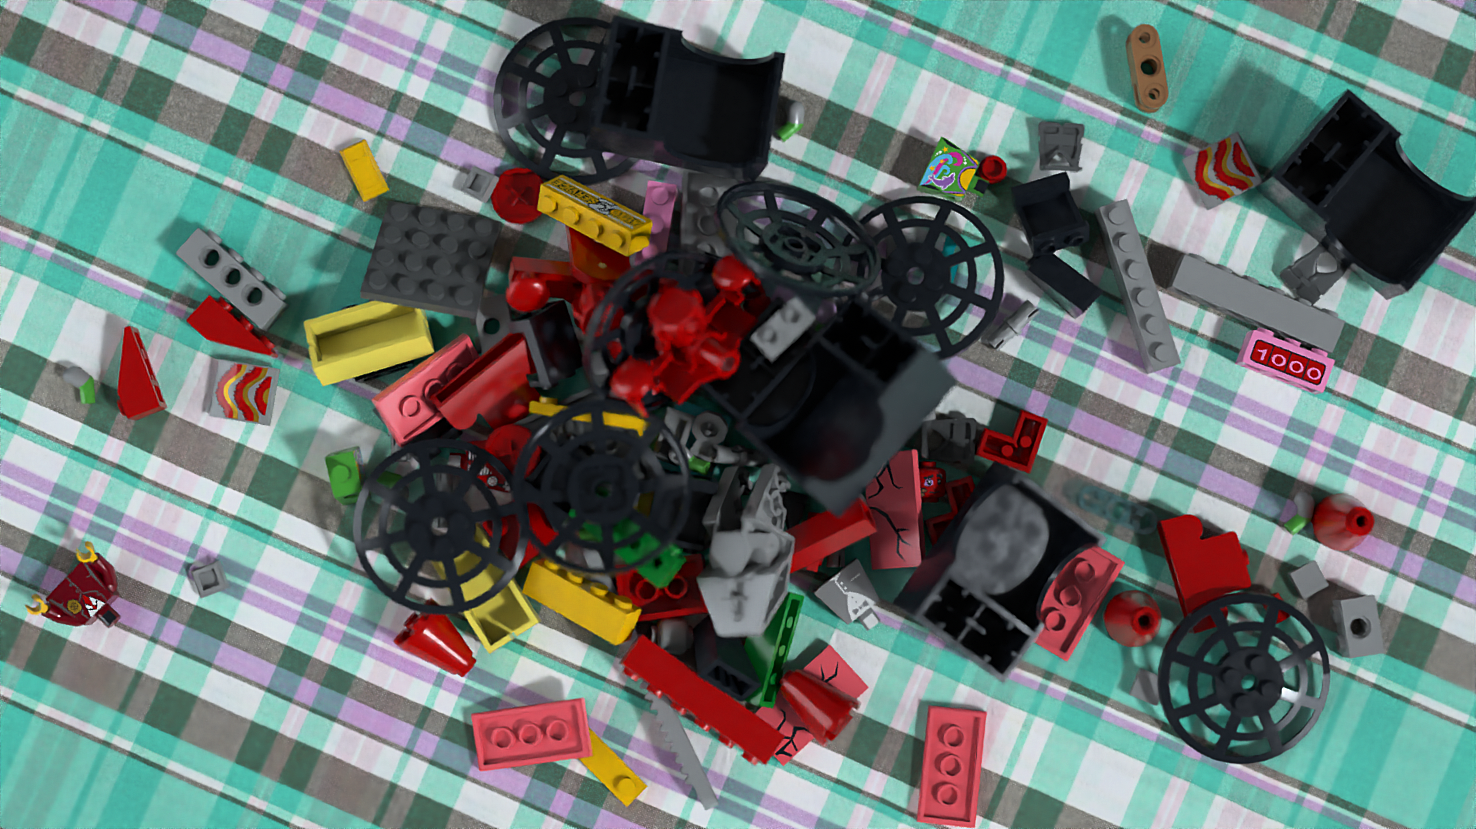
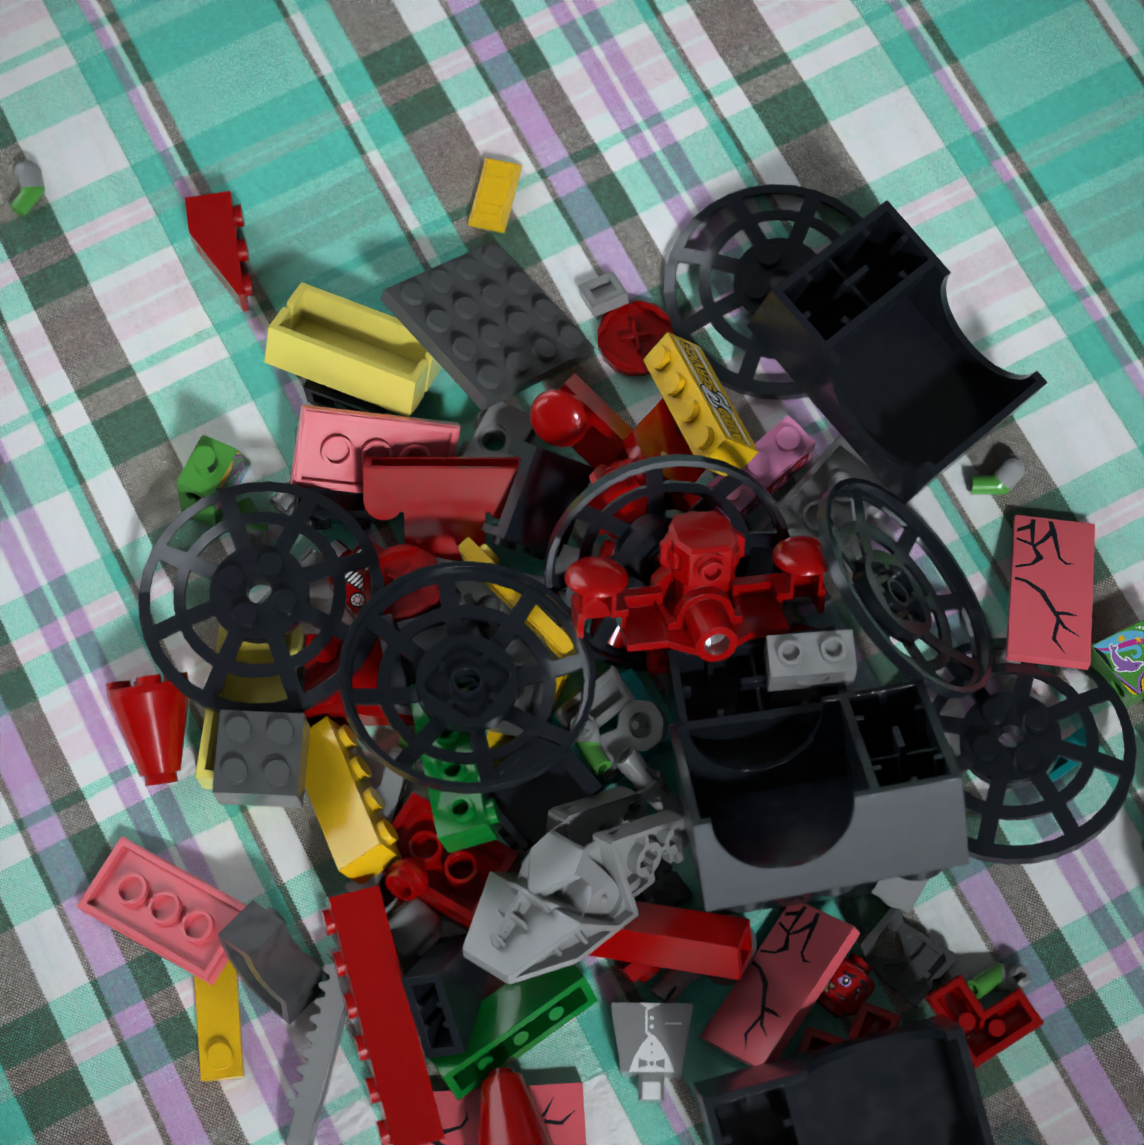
camera: 45 degrees right, 15 degrees down
red slope [117,326,167,420] -> none
light grey brick [175,228,290,331] -> none
slope [209,359,280,426] -> none
light grey pin [985,300,1040,352] -> none
none -> dark grey brick [212,710,310,808]
none -> flat silver brick [218,900,322,1024]
none -> red plate [386,857,429,901]
none -> arm [966,963,1031,999]
none -> coral tile [1006,515,1095,670]

